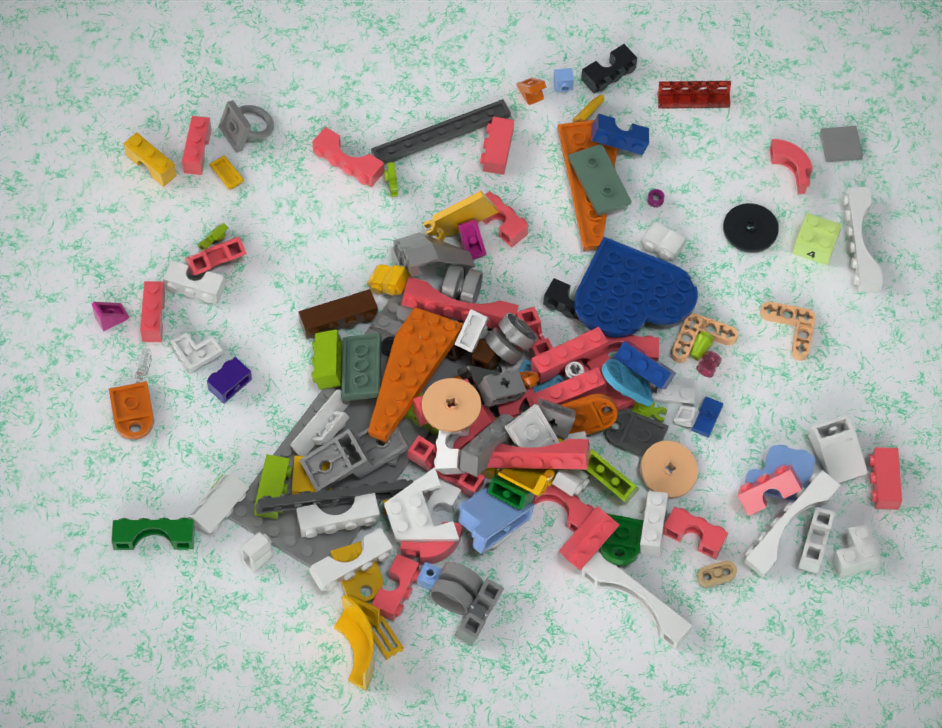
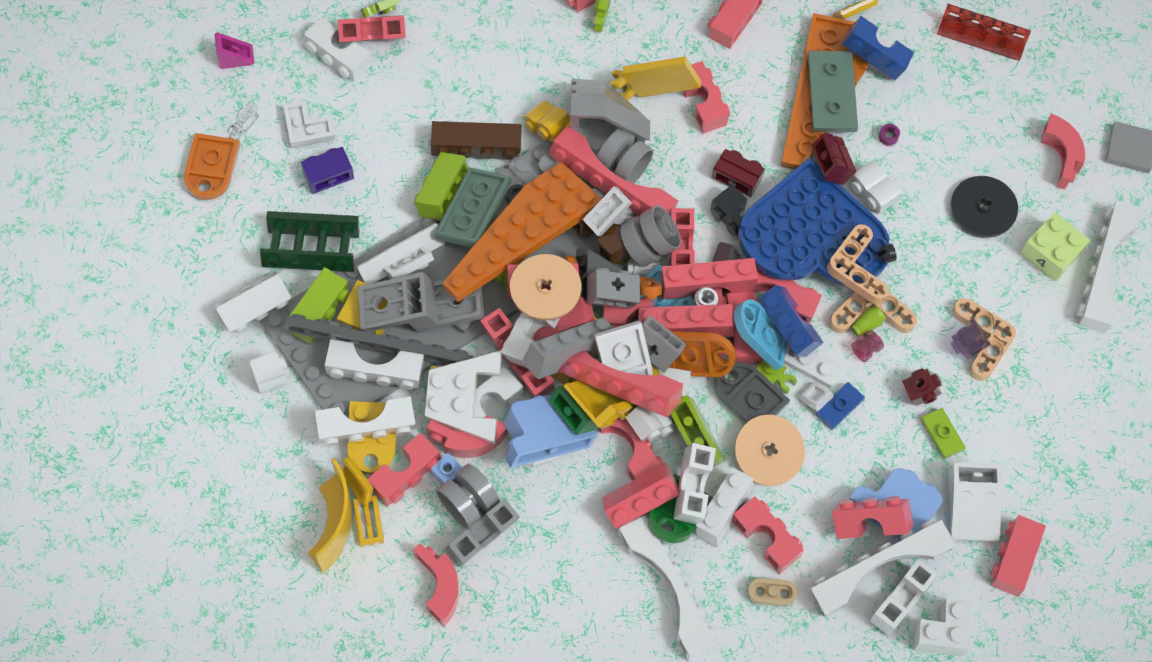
camera: 20 degrees right, 5 degrees up
green arch [112,517,195,550] -> none
coral arch [140,281,165,342] -> none
dark pink slope [457,219,487,259] -> none
none -> dark green fence [260,211,360,272]
none -> coral arch [413,543,459,627]
none -> white arch [673,443,716,524]
none -> dark red brick [711,149,765,197]
none -> dark grey slope [712,242,741,262]
none -> dark red brick [812,132,856,185]
none -> light nougat beam [827,224,889,304]
none -> black hinge [878,243,897,263]
none -> dark red brick [902,368,942,406]
none -> lime plate [921,408,966,459]
none -> clear purple brick [951,318,991,359]

